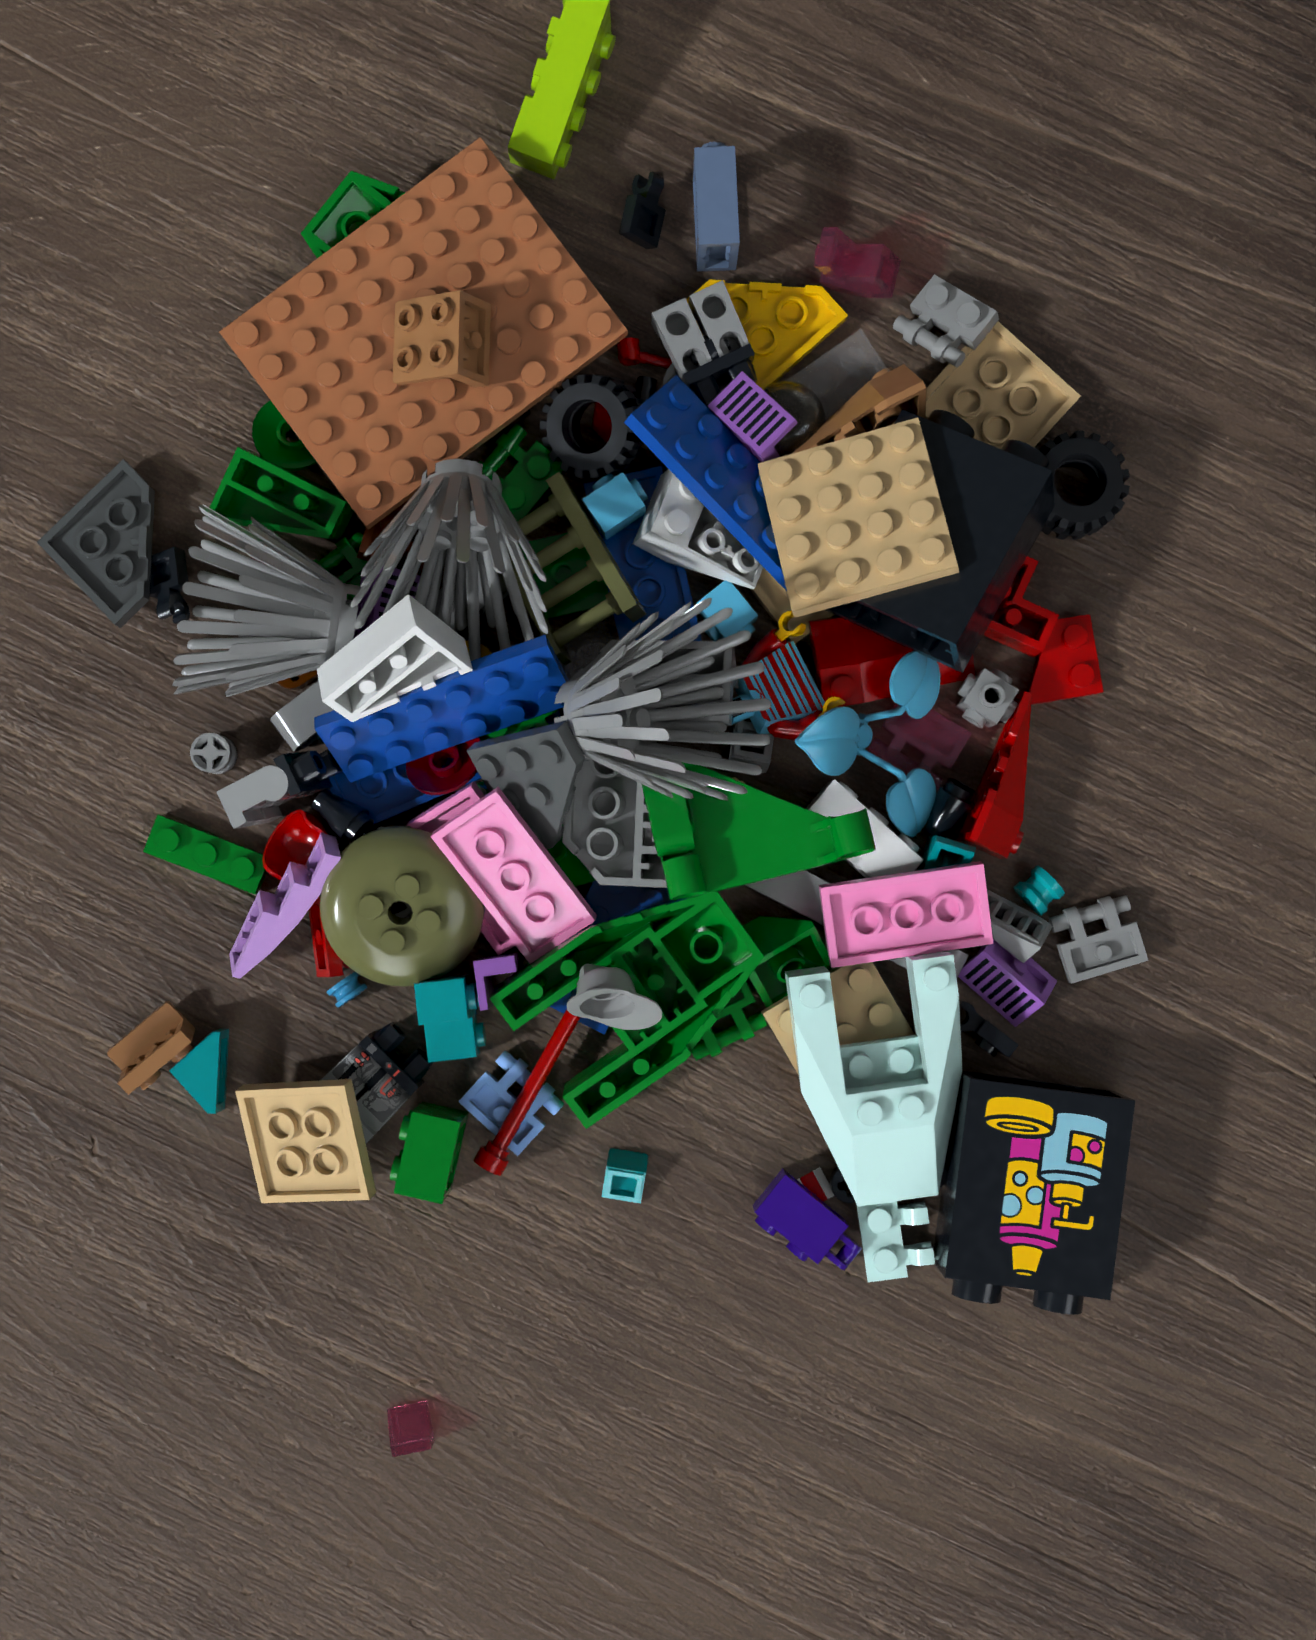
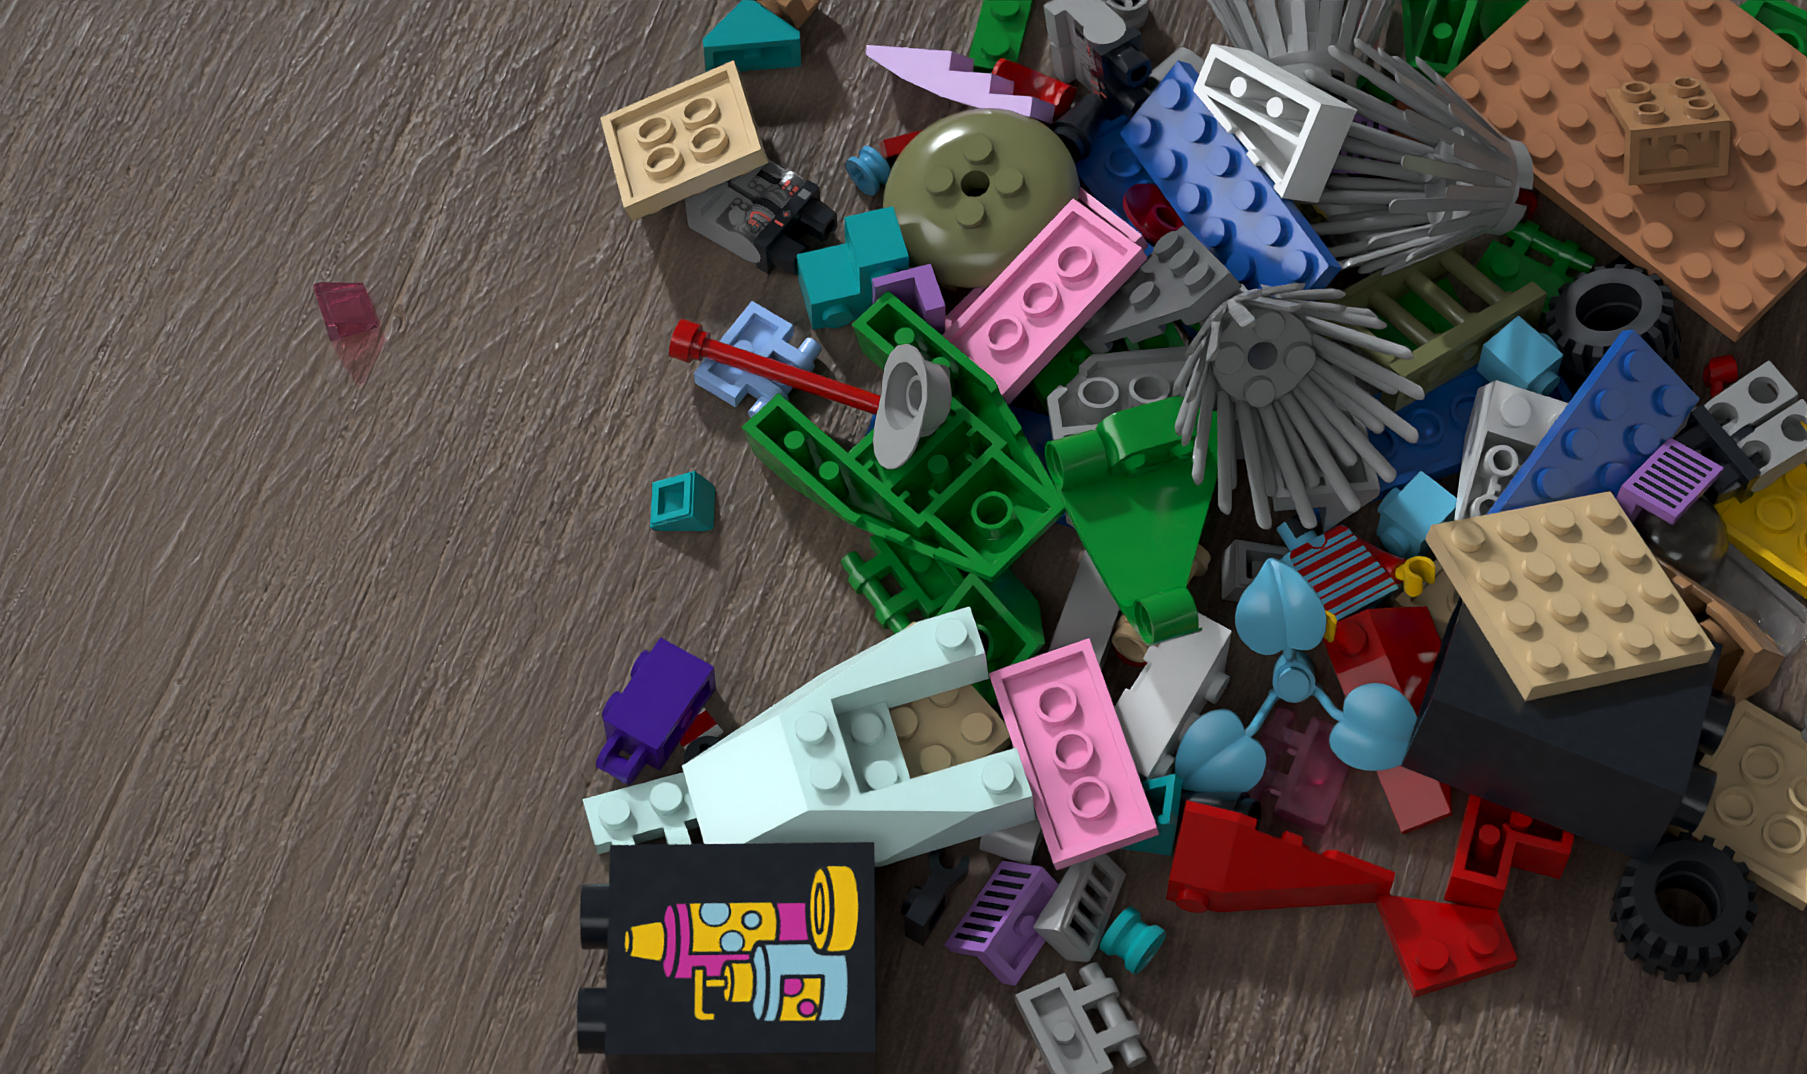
camera: 85 degrees right, 25 degrees down
green brick [390,1101,469,1204] -> none
light grey brick [955,668,1019,728] -> none

